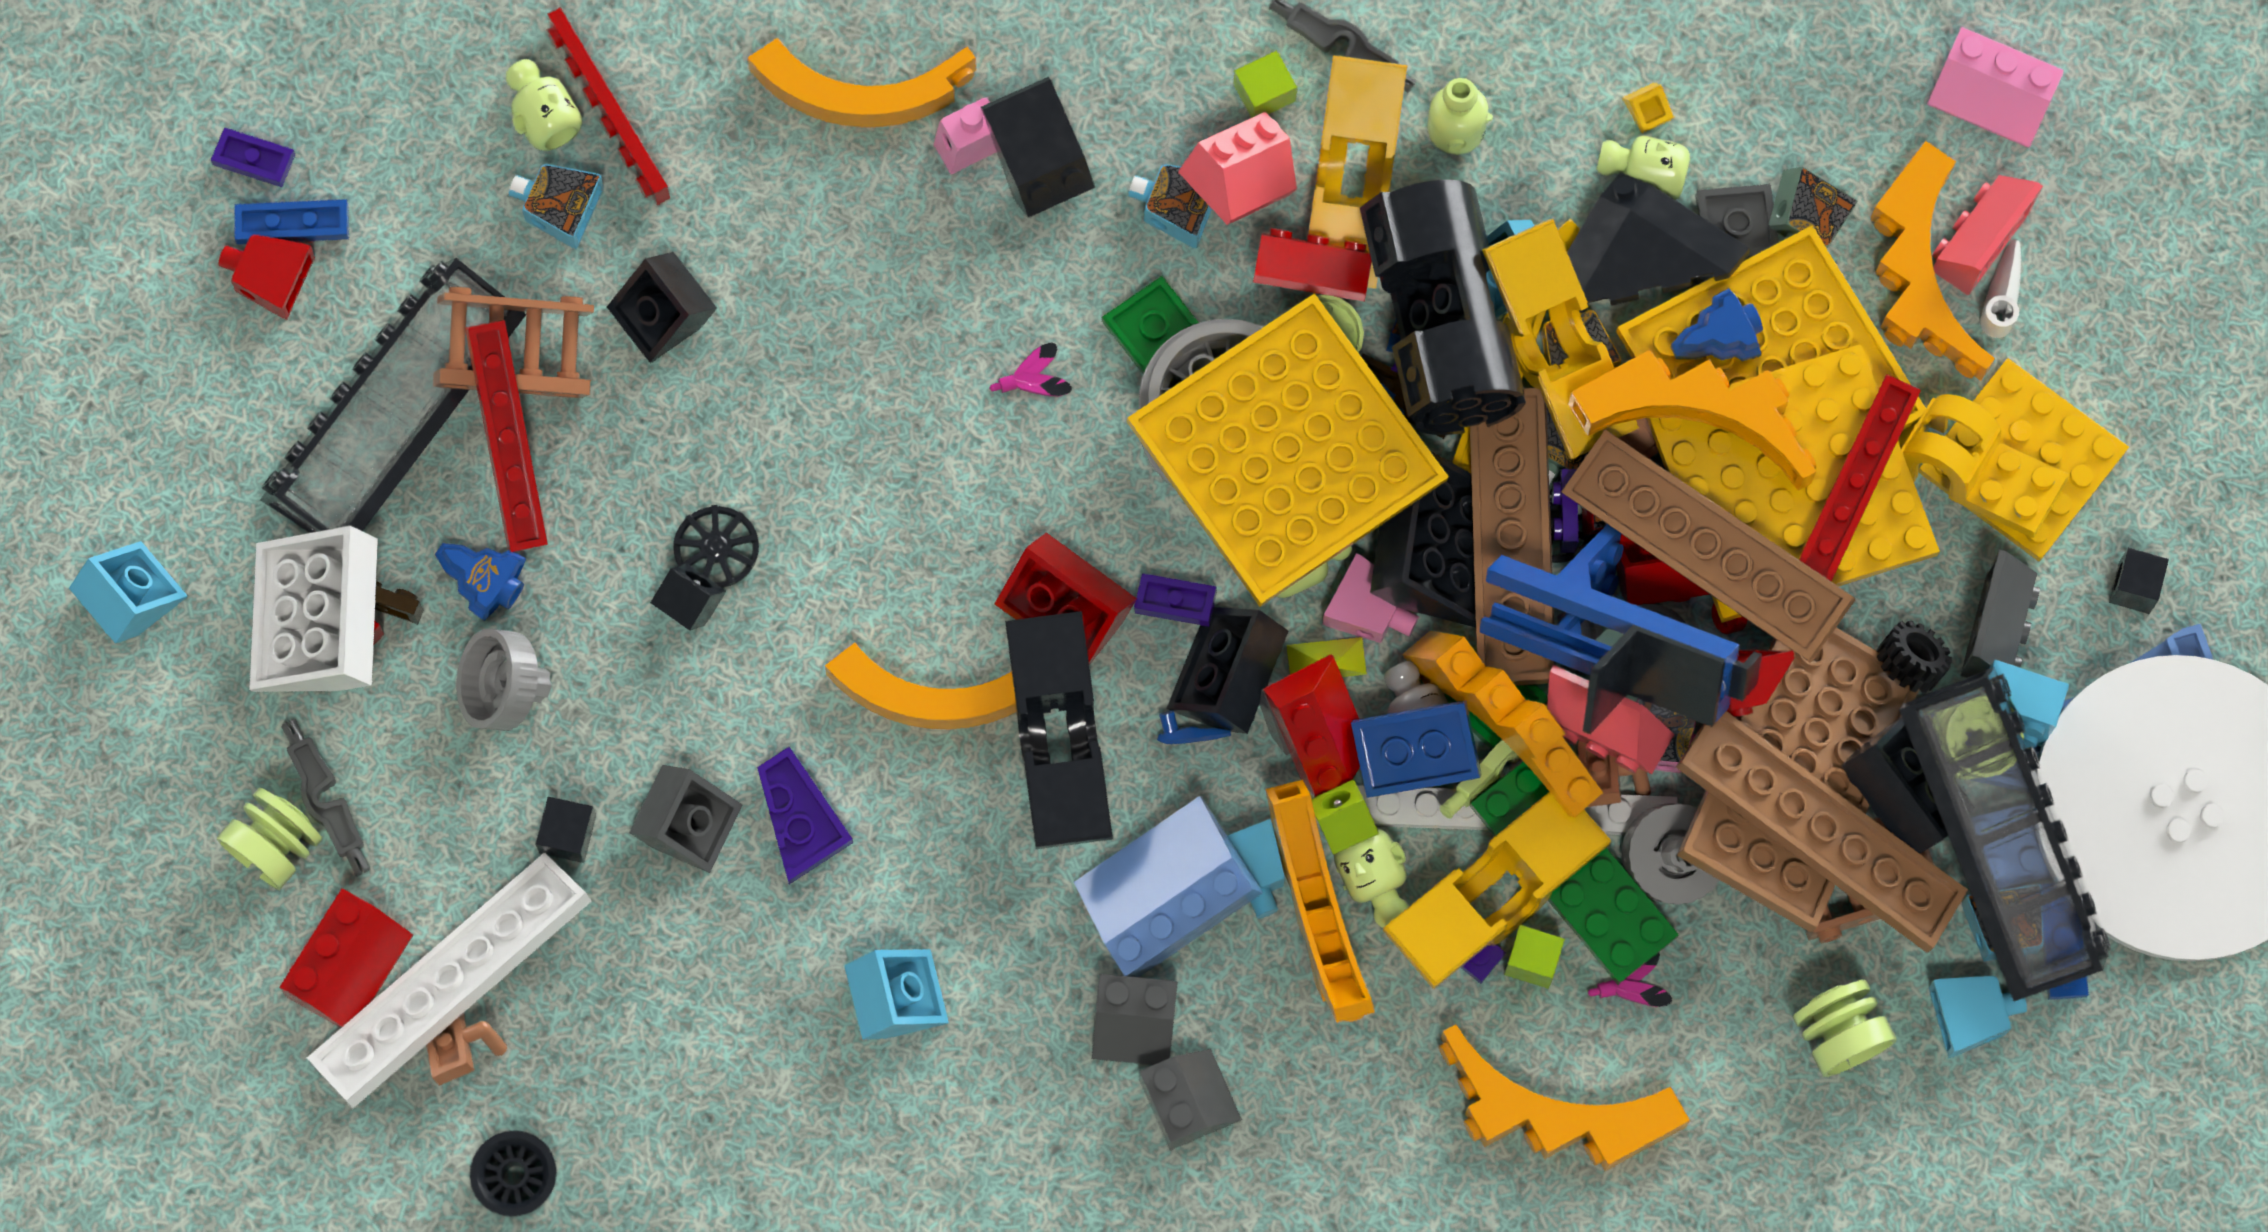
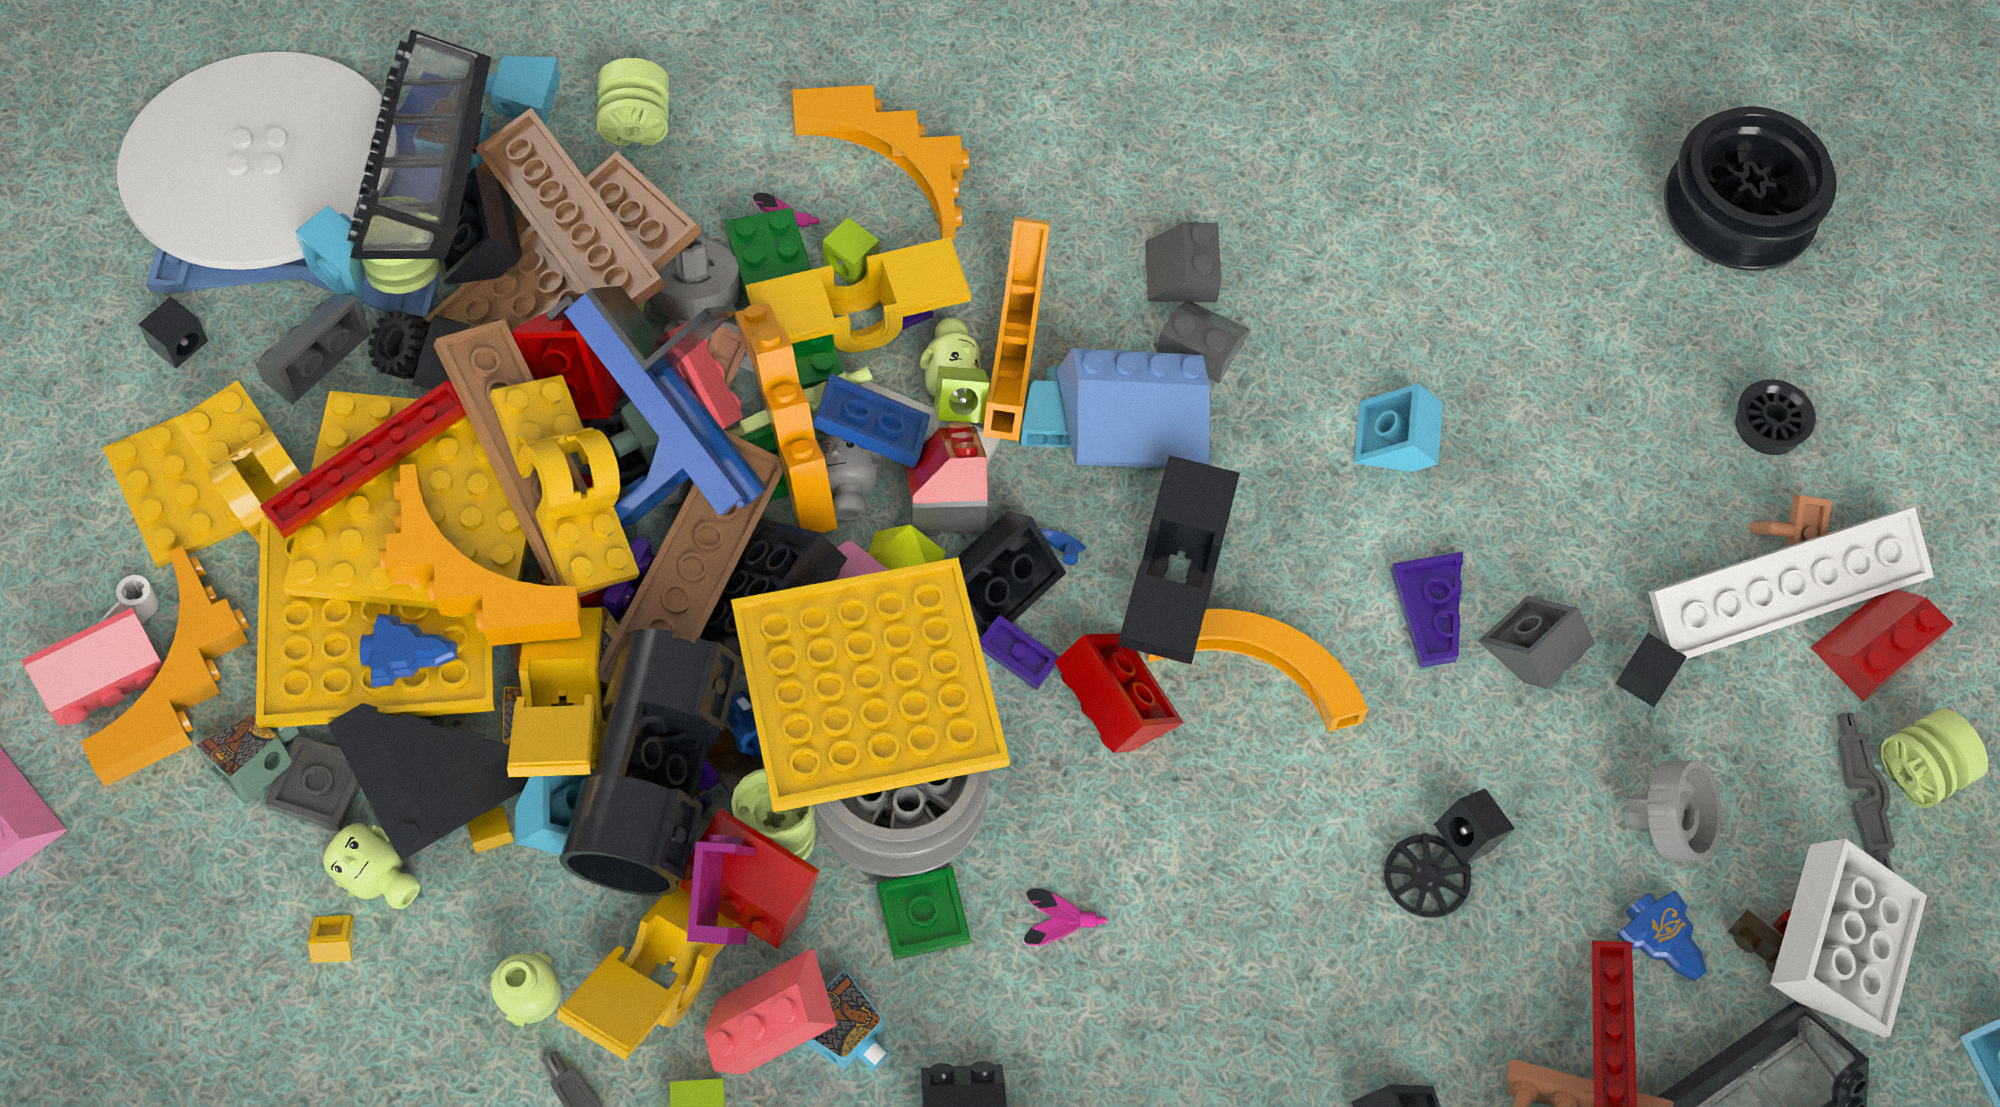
camera: 160 degrees left, 10 degrees down
none -> black slope [412,315,471,390]
none -> yellow piece [490,375,640,593]
none -> magenta panel [687,834,756,945]

